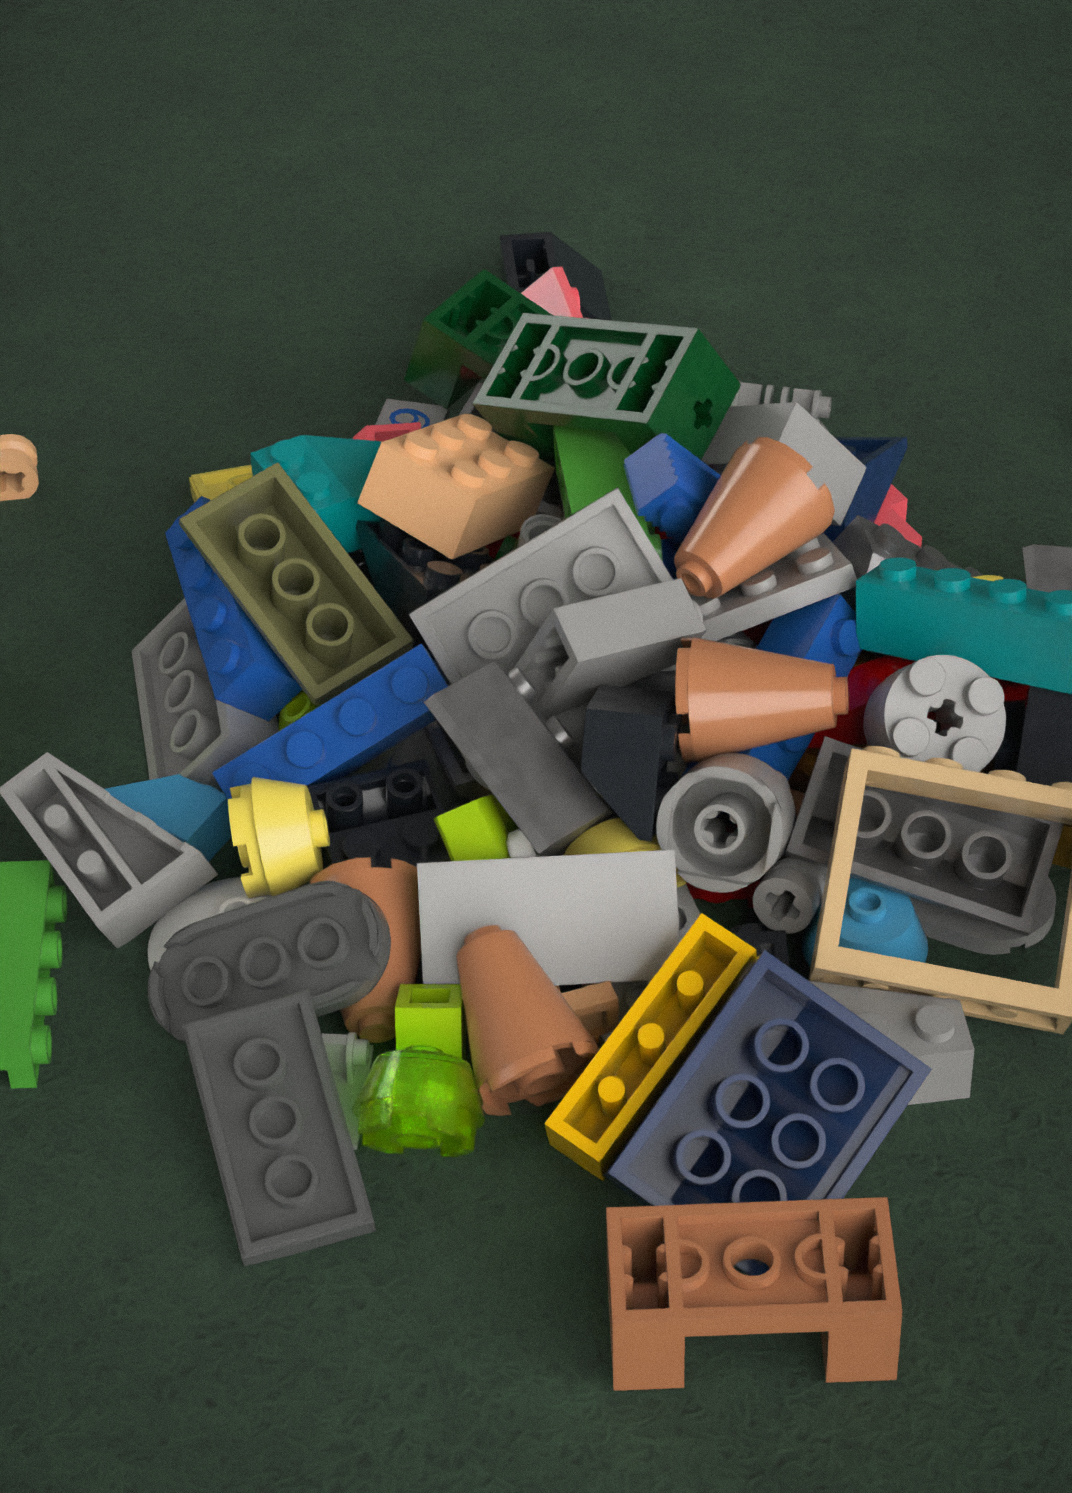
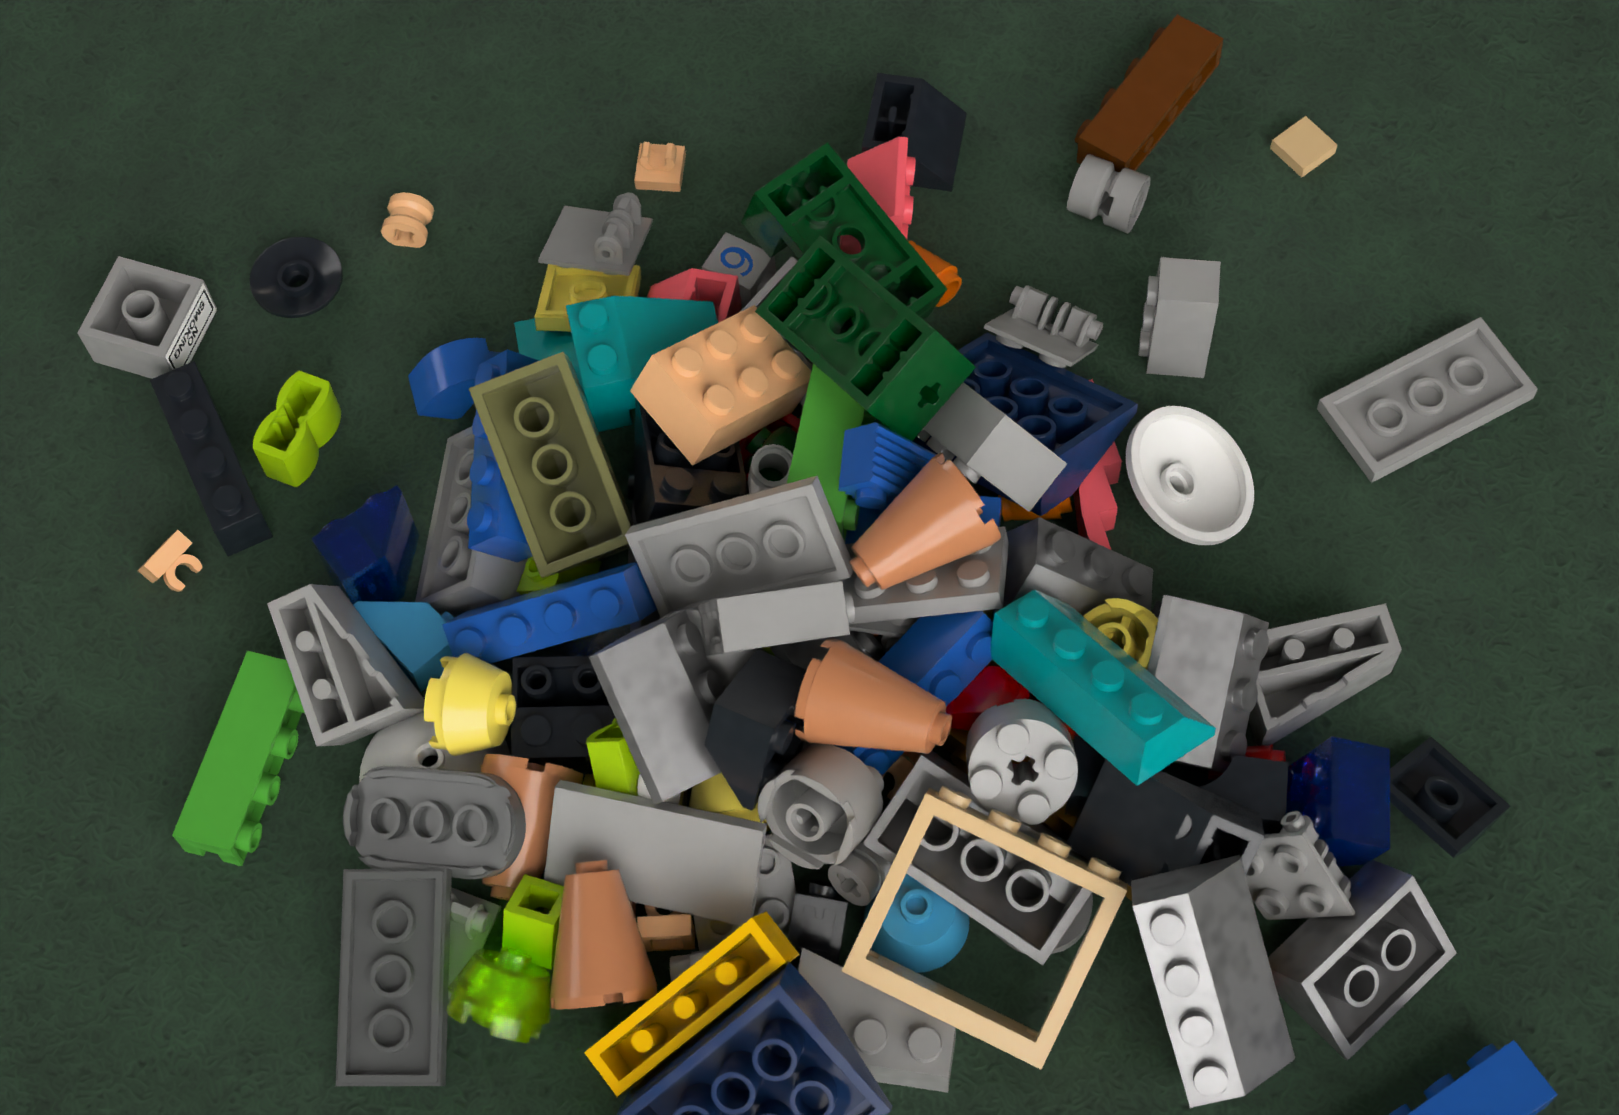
camera: 20 degrees right, 20 degrees up
none -> clear blue slope [311,485,420,604]
none -> blue brick [408,338,500,420]
none -> light grey hinge [538,192,653,276]
none -> light nougat tile [634,142,686,192]
none -> light grey wheel [1067,154,1151,233]
none -> reddish brown brick [1075,14,1224,172]
none -> white dish [1126,406,1254,545]
none -> light grey wedge [1138,257,1221,378]
none -> tan tile [1270,116,1337,177]

